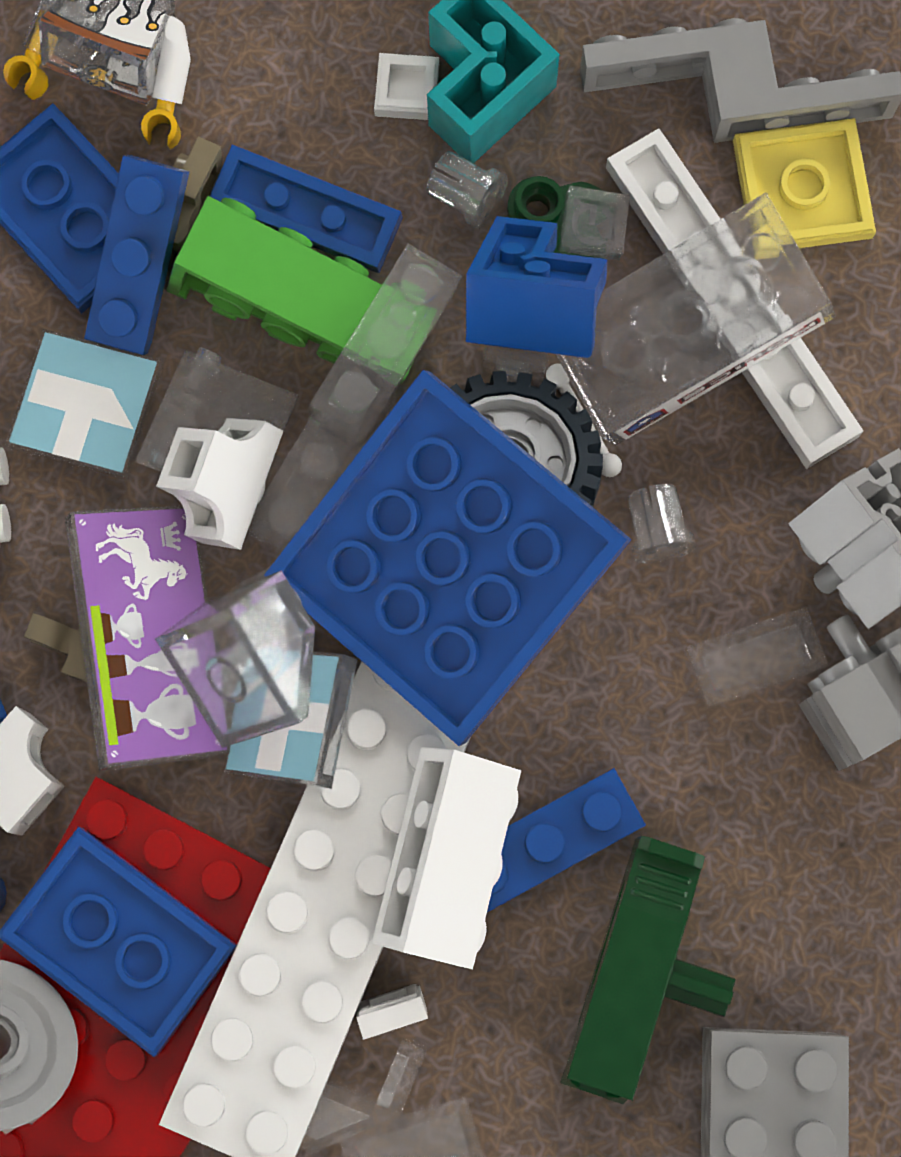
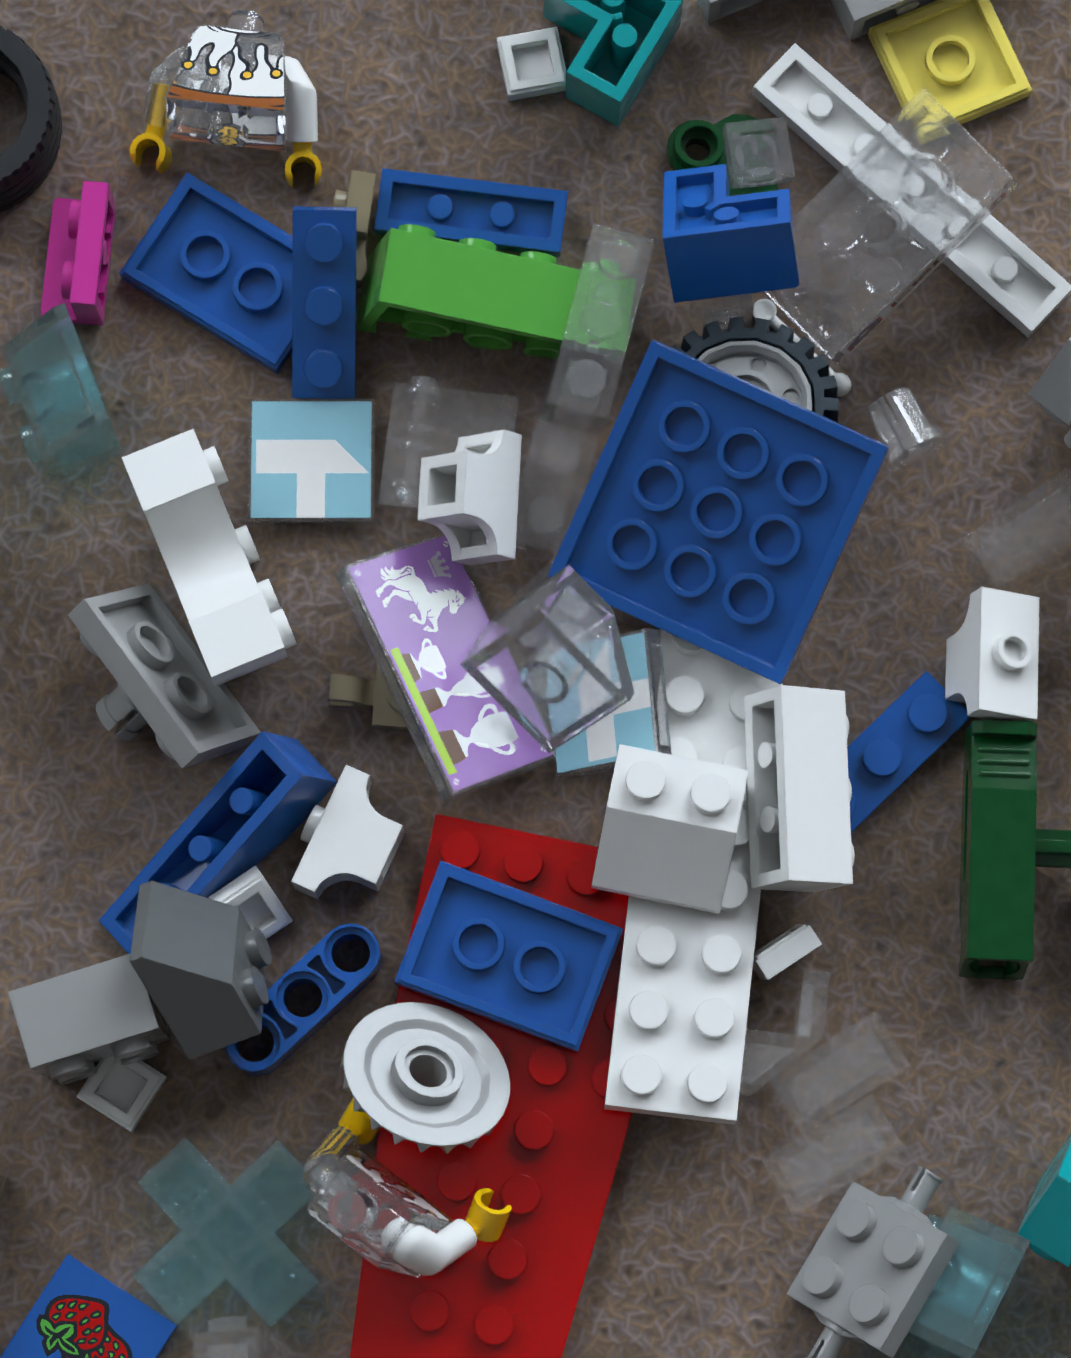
camera: 20 degrees left, 0 degrees up
clear bush [426,151,508,229] -> none
none -> white slope [591,744,749,914]
none -> white brick [945,587,1039,722]

